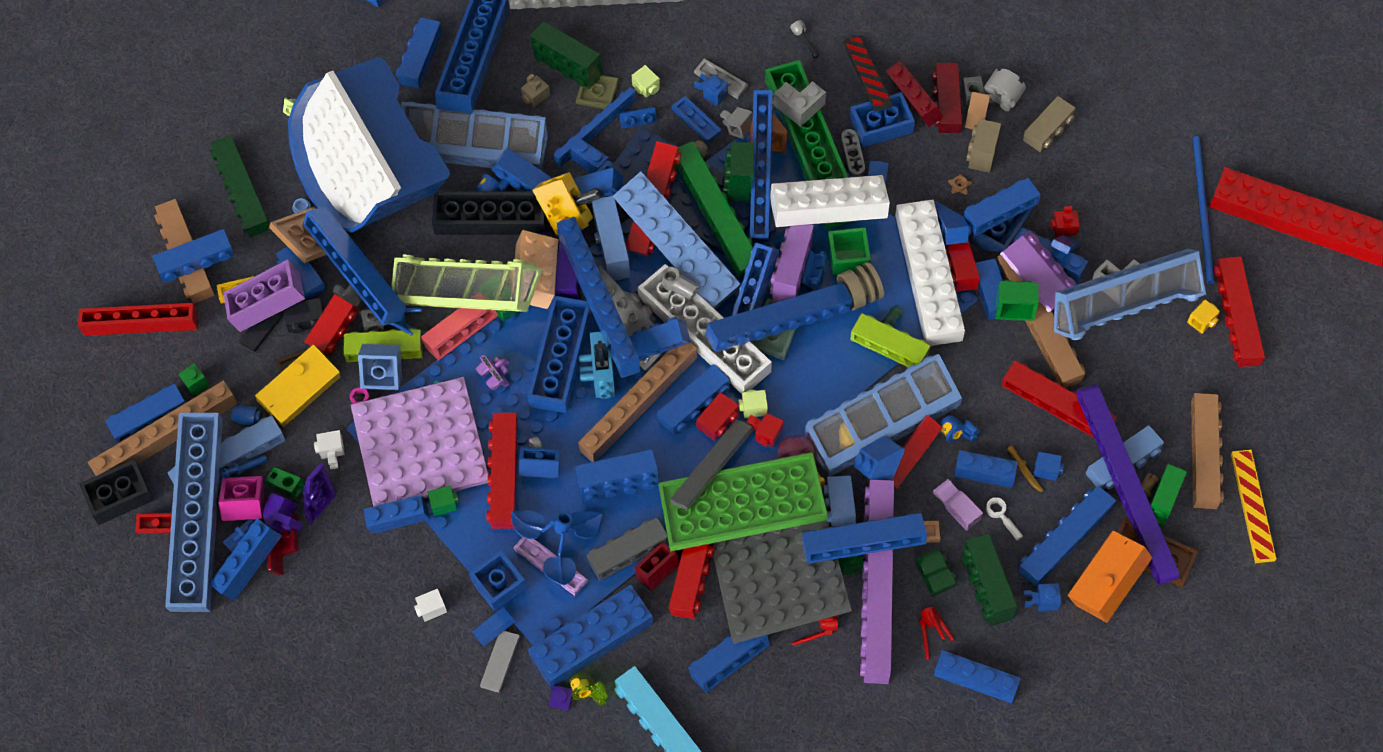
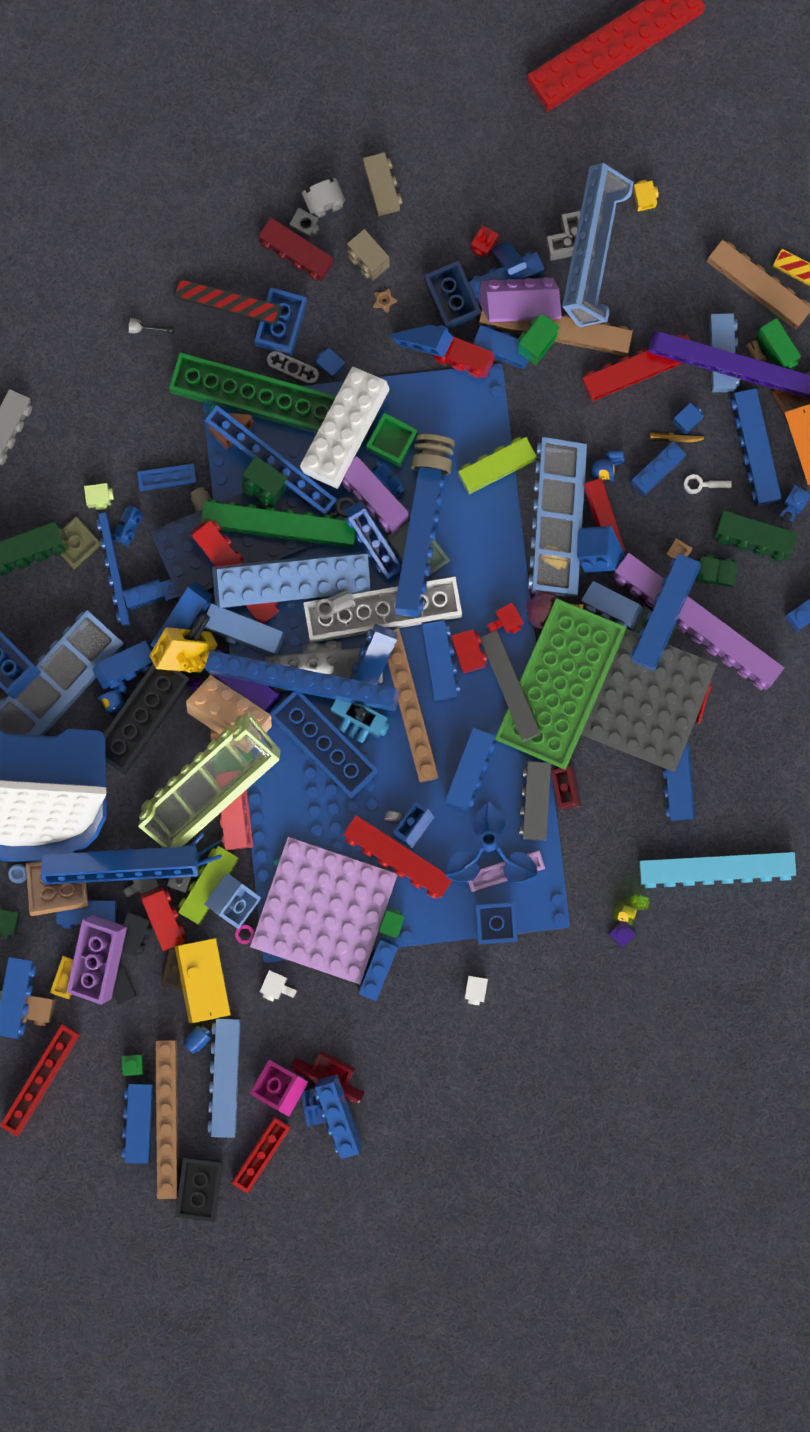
camera: 55 degrees left, 20 degrees up
medium blue brick [165,413,223,612] -> none
blue piece [219,455,267,484] -> none
dark purple brick [263,493,303,533] -> none
green leg [265,468,305,501] -> none
dark purple wedge [303,463,336,525] -> none
blue tile [472,607,515,647] -> none
medium lavender hips [476,354,510,391] -> none
light grey tile [480,631,520,693] -> none
dark tan brick [521,74,550,108] -> none
blue brick [528,585,654,689] -> none
red brick [669,543,715,619] -> none
light grey tile [694,58,748,99] -> none
blue brick [694,74,728,106] -> none
light grey brick [720,107,753,139] -> none
yellowish green brick [738,390,768,418] -> none
light grey brick [774,81,826,127] -> none
clear green pin [880,305,904,326] -> none
dark red brick [886,61,943,128] -> none
white brick [895,200,965,346] -> none
red plant [919,607,955,660] -> none
lavender piece [933,479,983,531] -> none
blue brick [964,178,1041,236] -> none
medium nougat tile [965,92,990,129] -> none
blue piece [1193,136,1215,284] -> none
red brick [1214,256,1265,367] -> none

